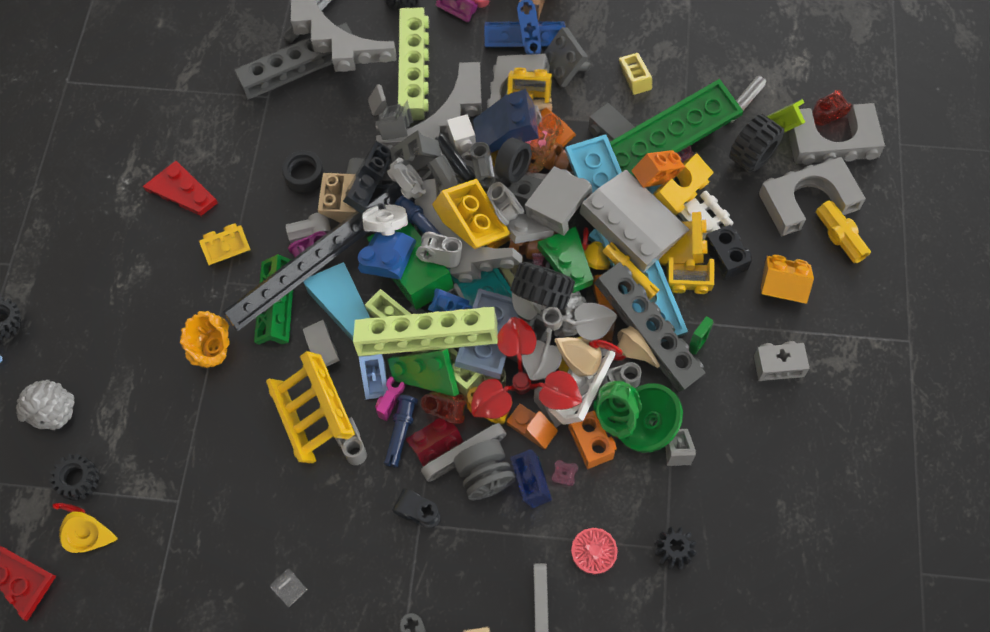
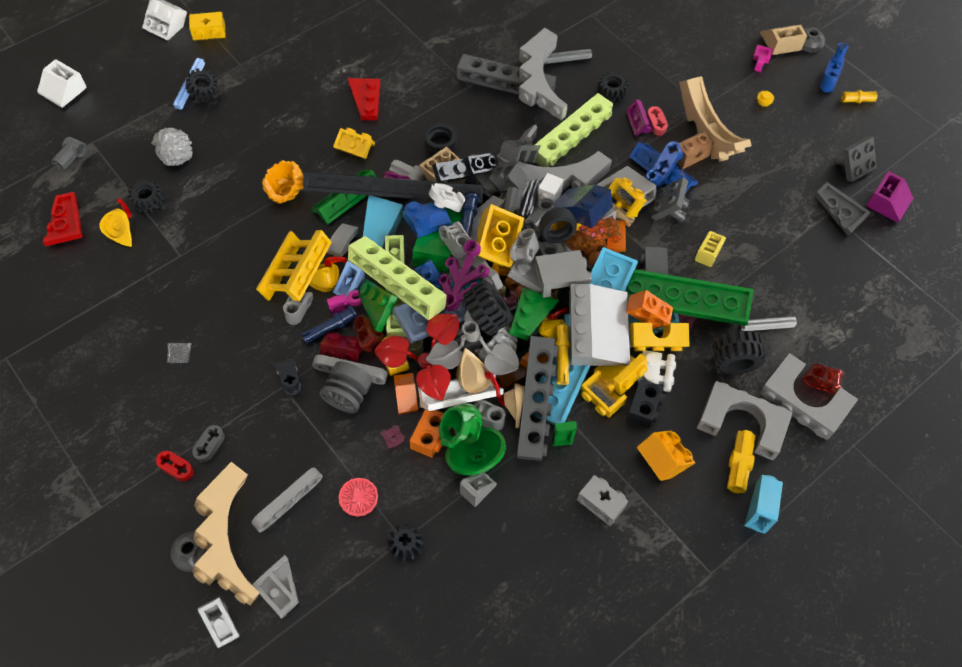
camera: 40 degrees right, 5 degrees down
light grey plate [387,158,426,199] -> none
clear blue brick [510,450,552,508] -> none
lime panel [767,99,805,132] -> none
none -> yellow piece [309,257,348,292]
none -> magenta plant [439,239,489,312]
none -> medium azure slope [744,475,783,534]

